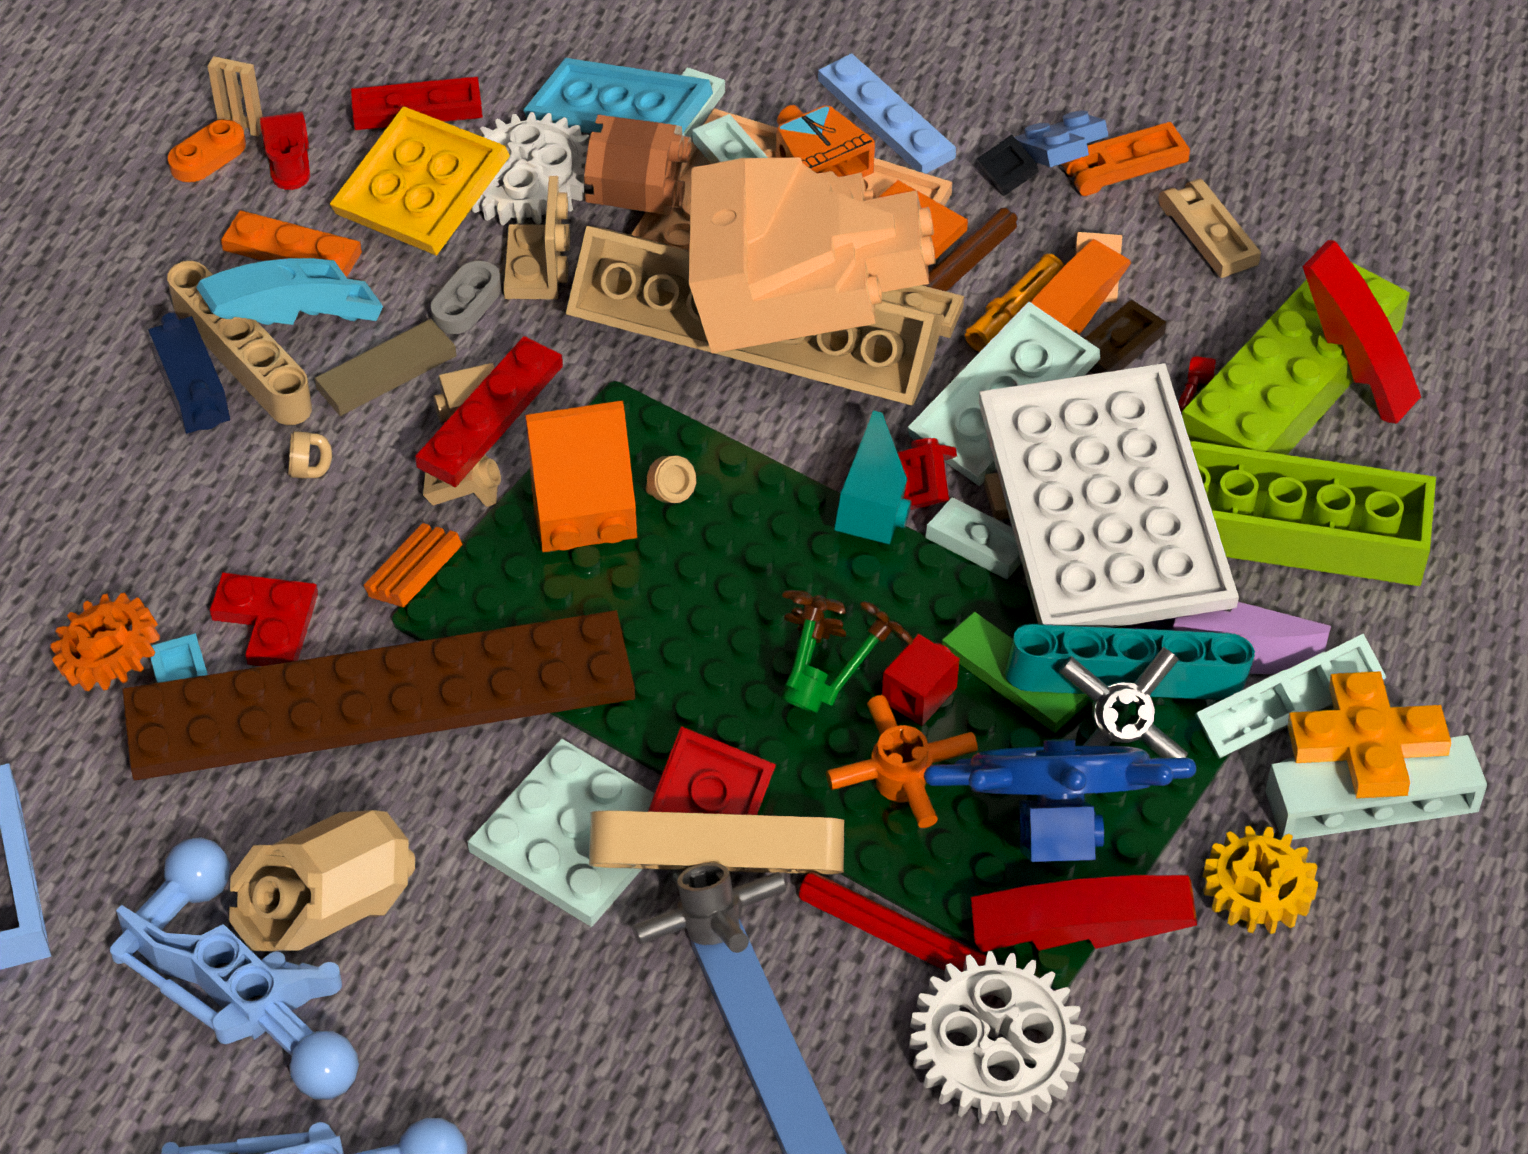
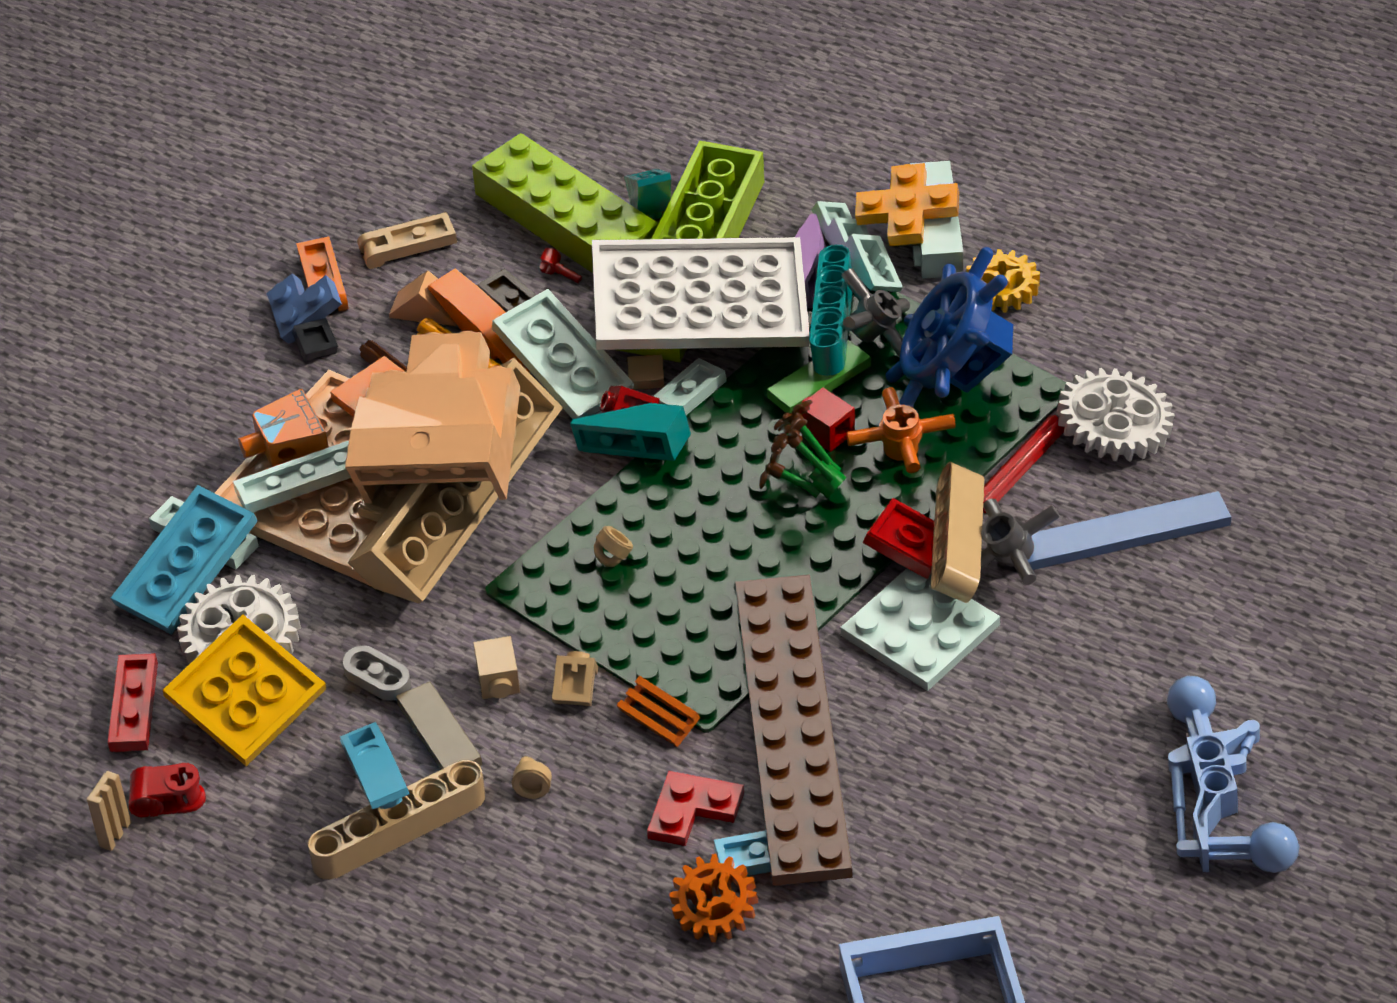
camera: 80 degrees left, 5 degrees down
light blue piece [110,837,359,1100] -> none
dark blue brick [148,313,230,434] -> none
orange plate [168,119,246,182] -> none
orange plate [221,210,362,277] -> none
tan brick [229,810,415,952] -> none
red plate [415,336,563,488] -> none
tan bracket [504,176,570,299] -> none
orange slope [525,400,637,552] -> none
nougat brick [584,115,691,215] -> none
light blue plate [818,53,956,174] -> none
red slope [971,875,1197,952] -> none
red slope [1302,240,1421,424] -> none
none -> teal slope [624,169,672,220]

